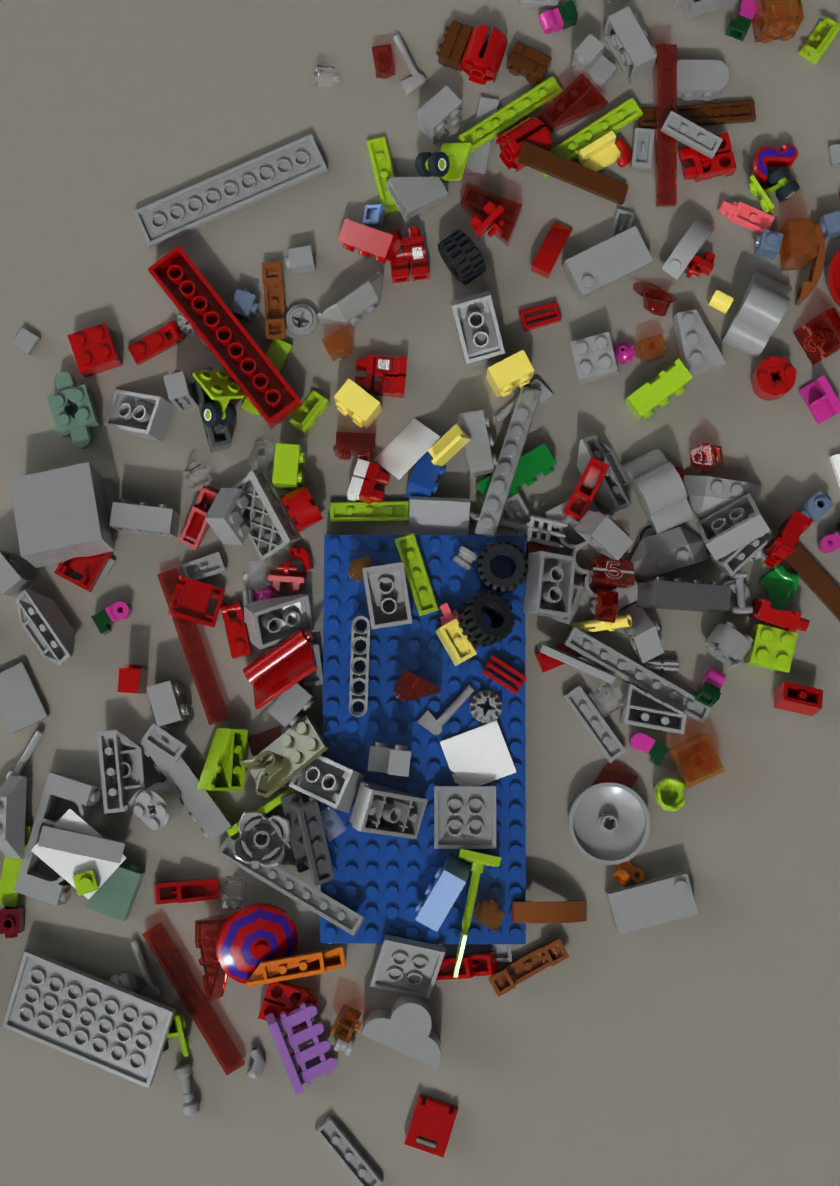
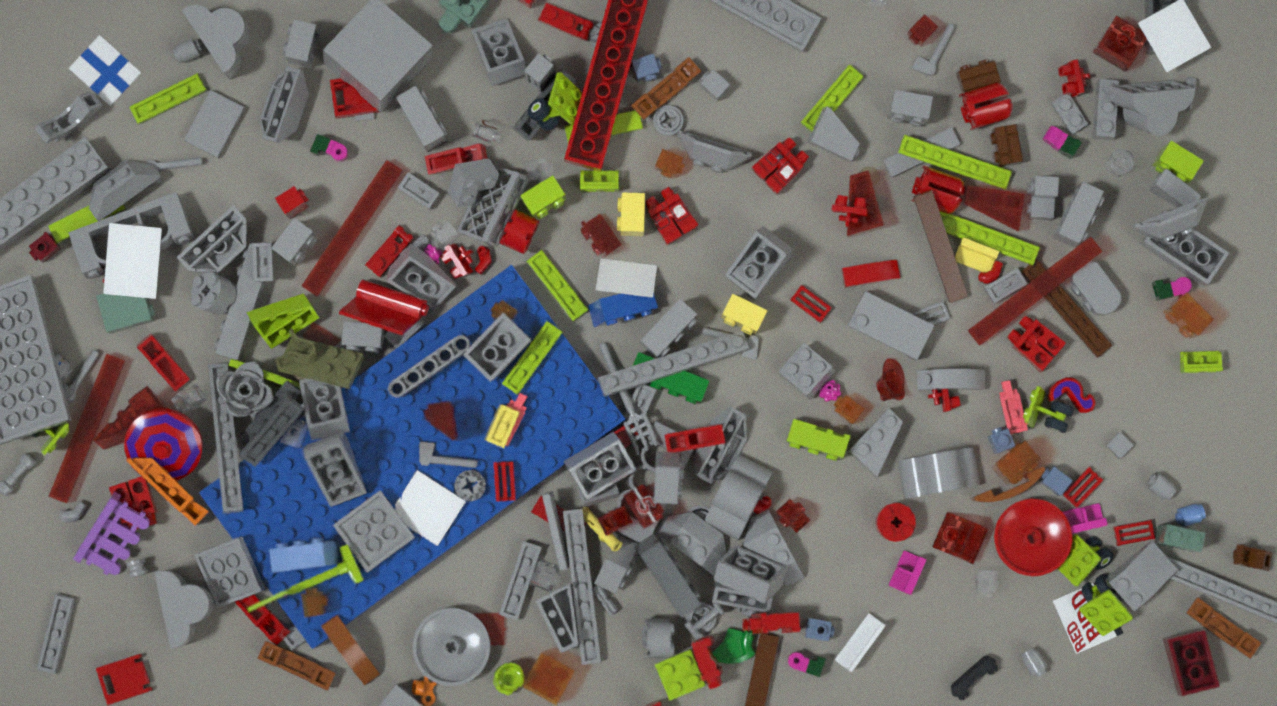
camera: 50 degrees right, 0 degrees up
light grey tile [38,825,125,864] -> none
lime plate [72,869,99,896] -> none
red container [167,575,225,628] -> none
clear orange brick [330,1004,362,1043] -> none
brick [337,218,402,264] -> none
red hips [347,458,390,505] -> none
medium blue tile [362,204,385,226] -> none
light grey brick [368,742,412,777] -> none
light grey tile [409,496,470,535] -> none
plate [415,143,473,181] -> none
light yellow panel [428,424,471,466] -> none
black tyre [438,230,486,285] -> none
light grey wheel [452,546,478,570] -> none
black tyre [458,591,515,647] -> none
black tyre [477,540,529,593] -> none
leg [629,732,669,766] -> none
light grey plate [660,111,723,159] -> none
leg [695,667,726,708] -> none
light yellow brick [708,290,734,314] -> none

